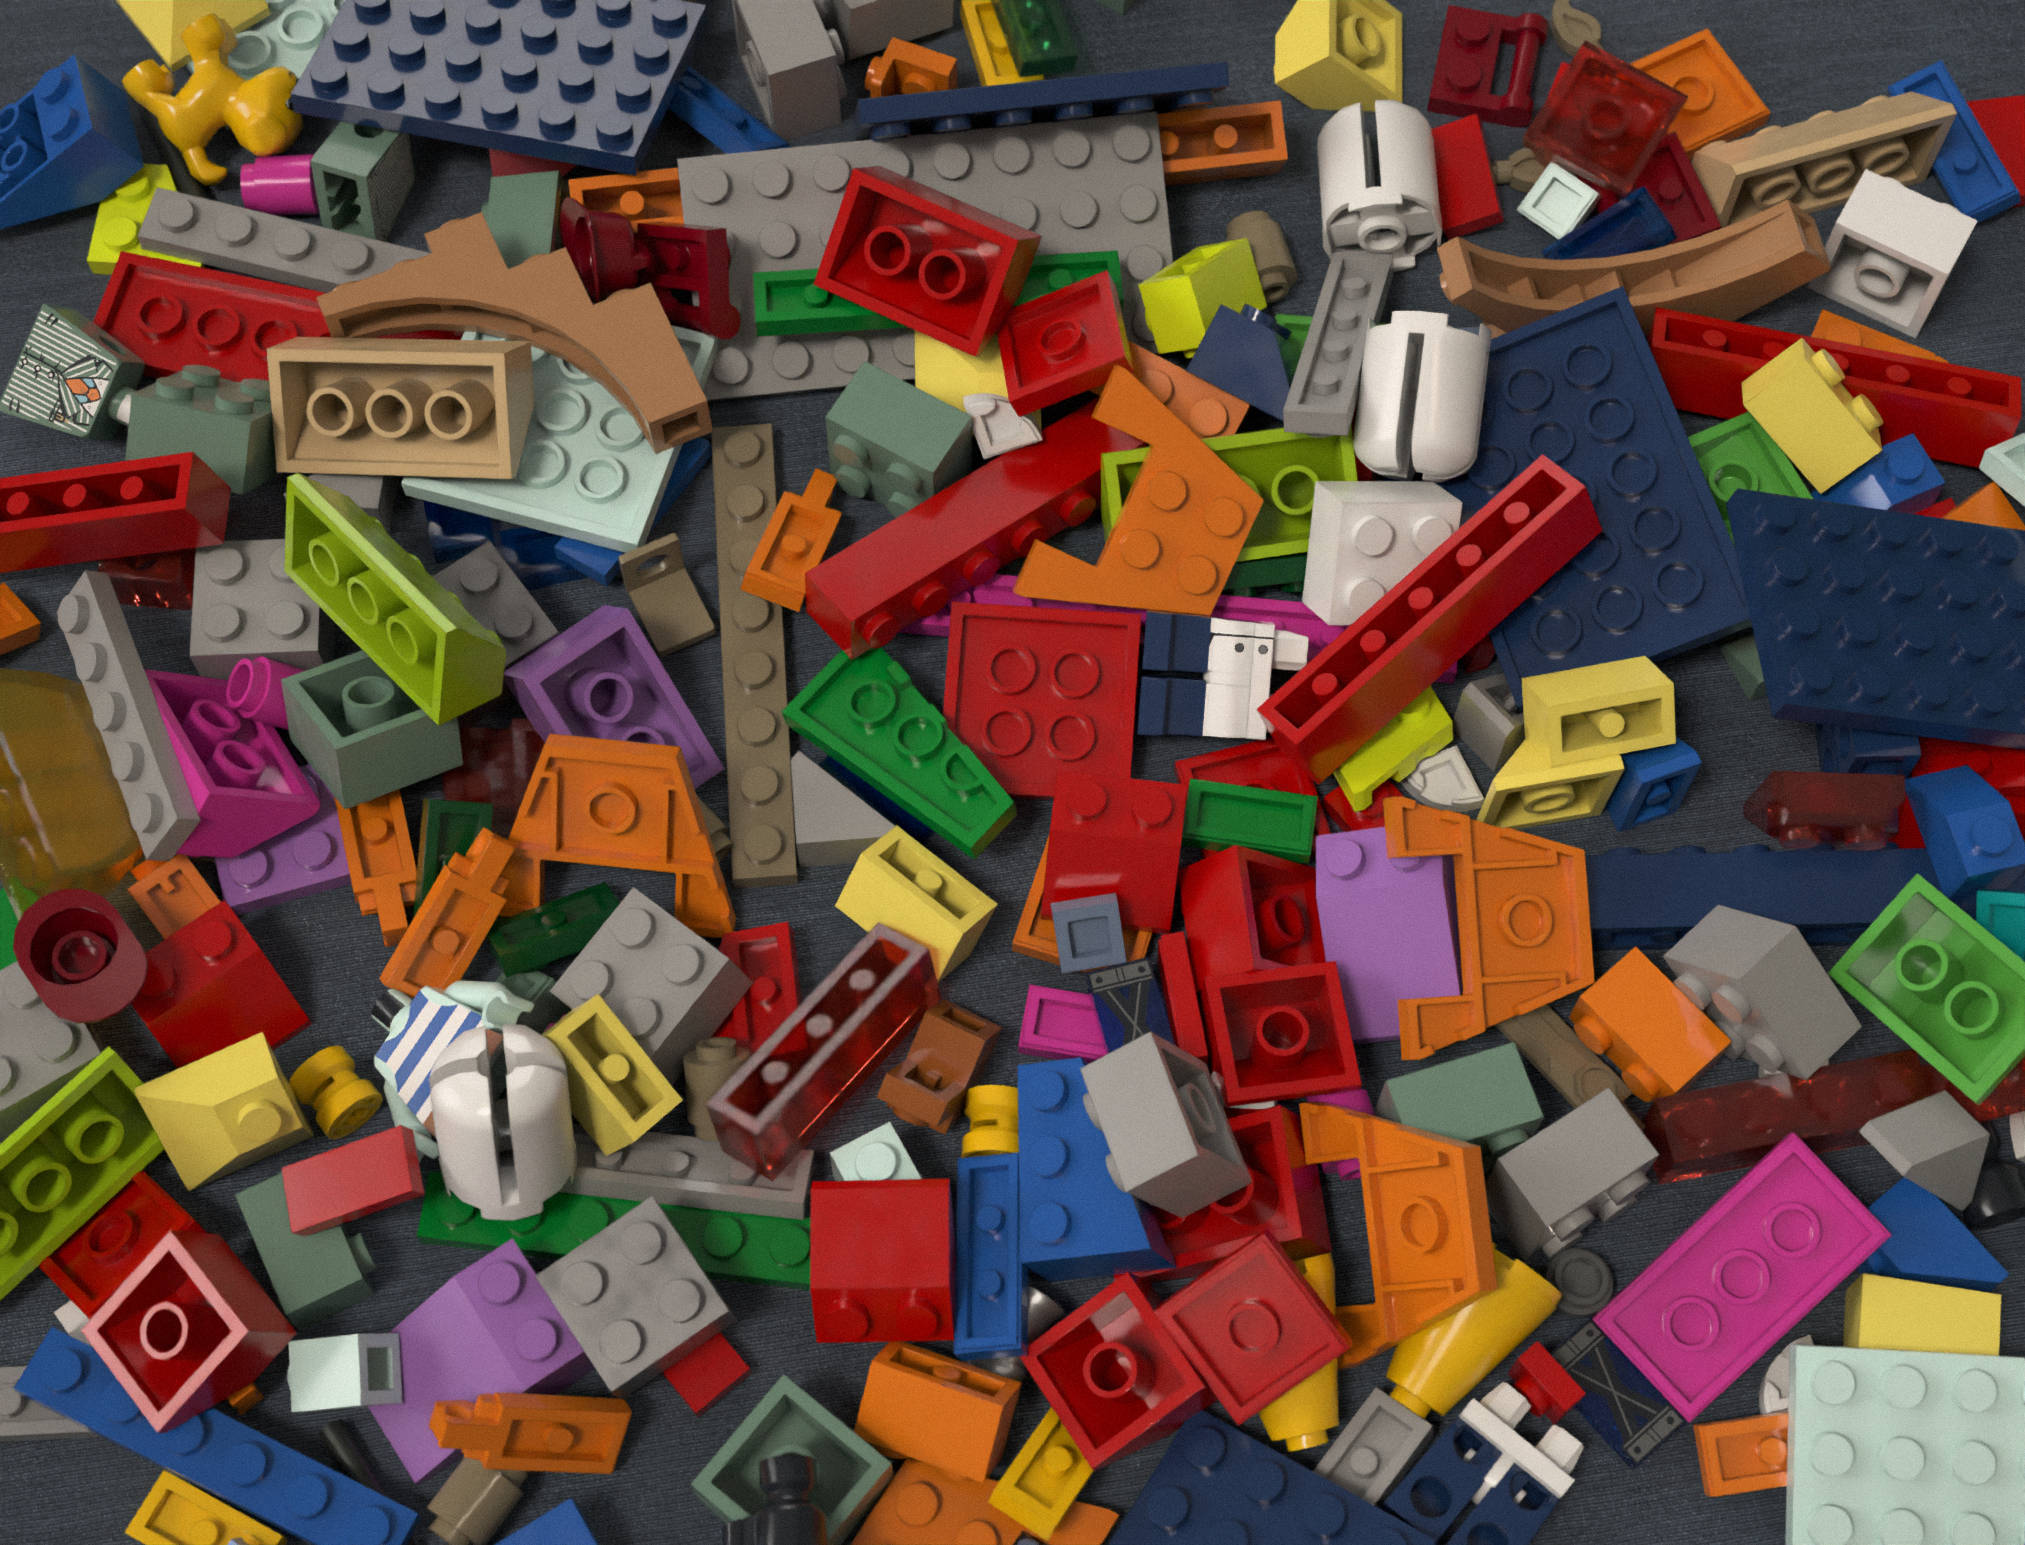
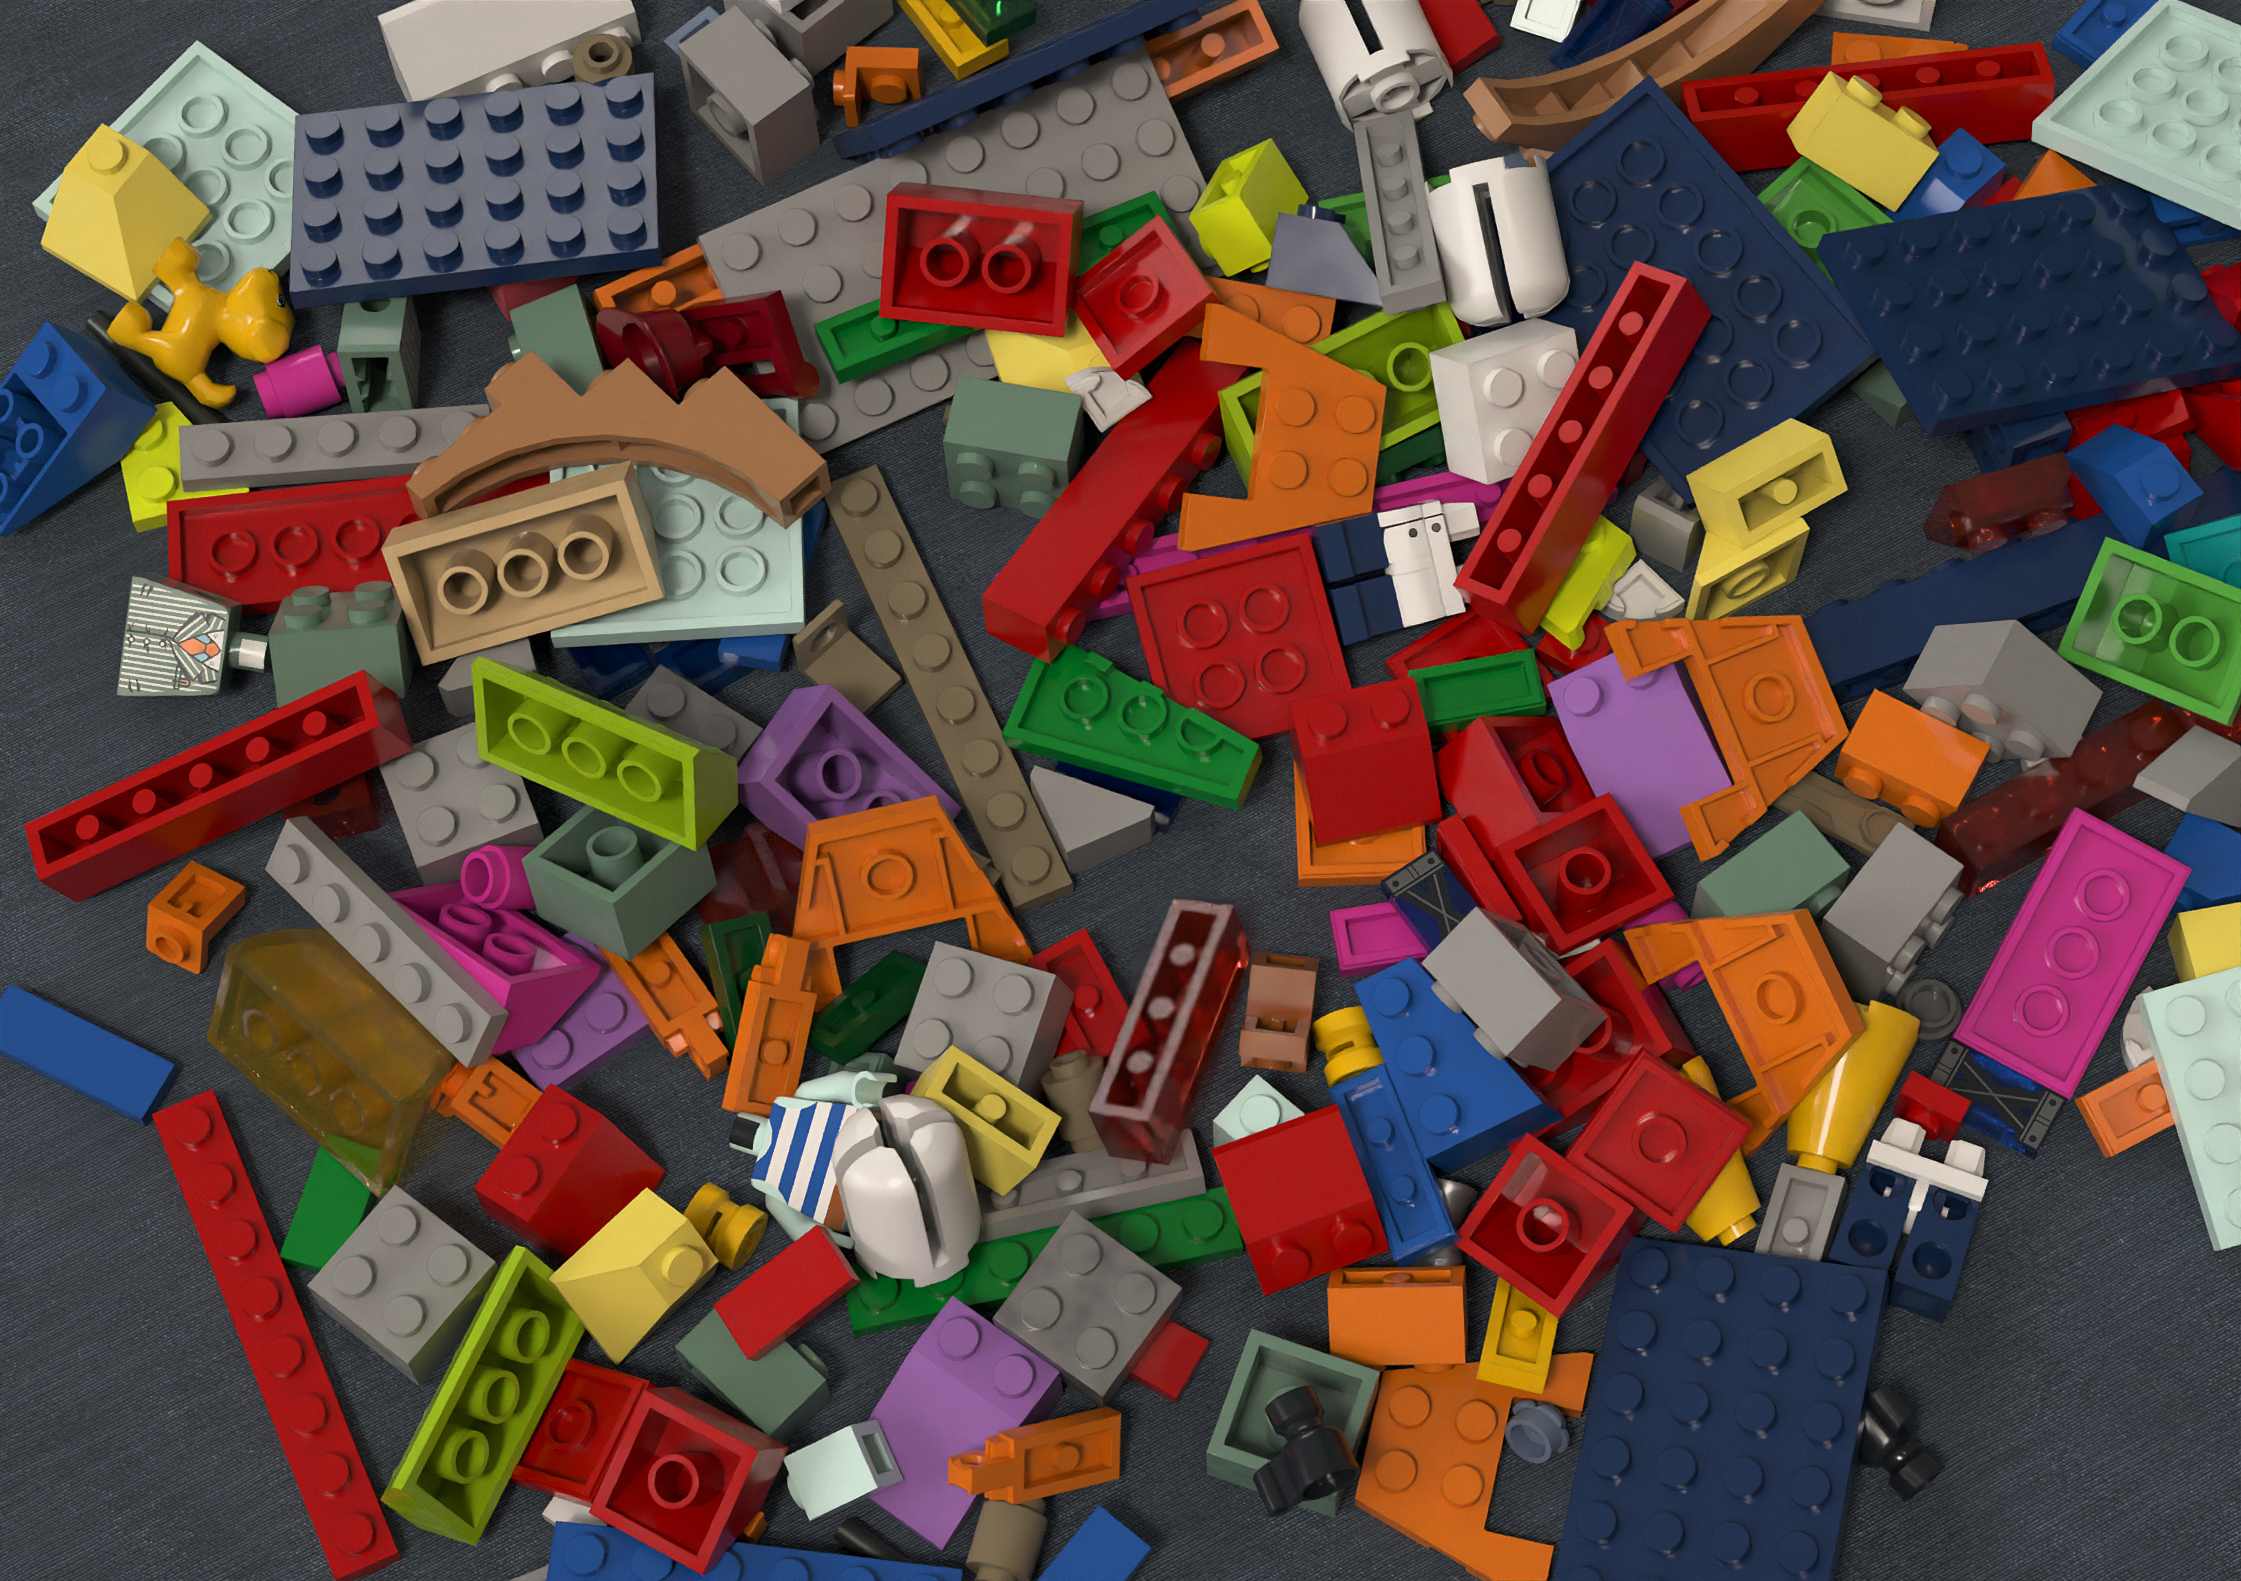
camera: 15 degrees left, 0 degrees up
dark red piece [13,888,148,1024] -> none
blue tile [668,65,791,154] -> none
orange hinge [740,468,842,612] -> none
light yellow brick [835,825,998,985] -> none
sand blue plate [1050,893,1127,973] -> none
dark tan brick [1225,211,1298,303] -> none
blue slope [1605,737,1702,833] -> none

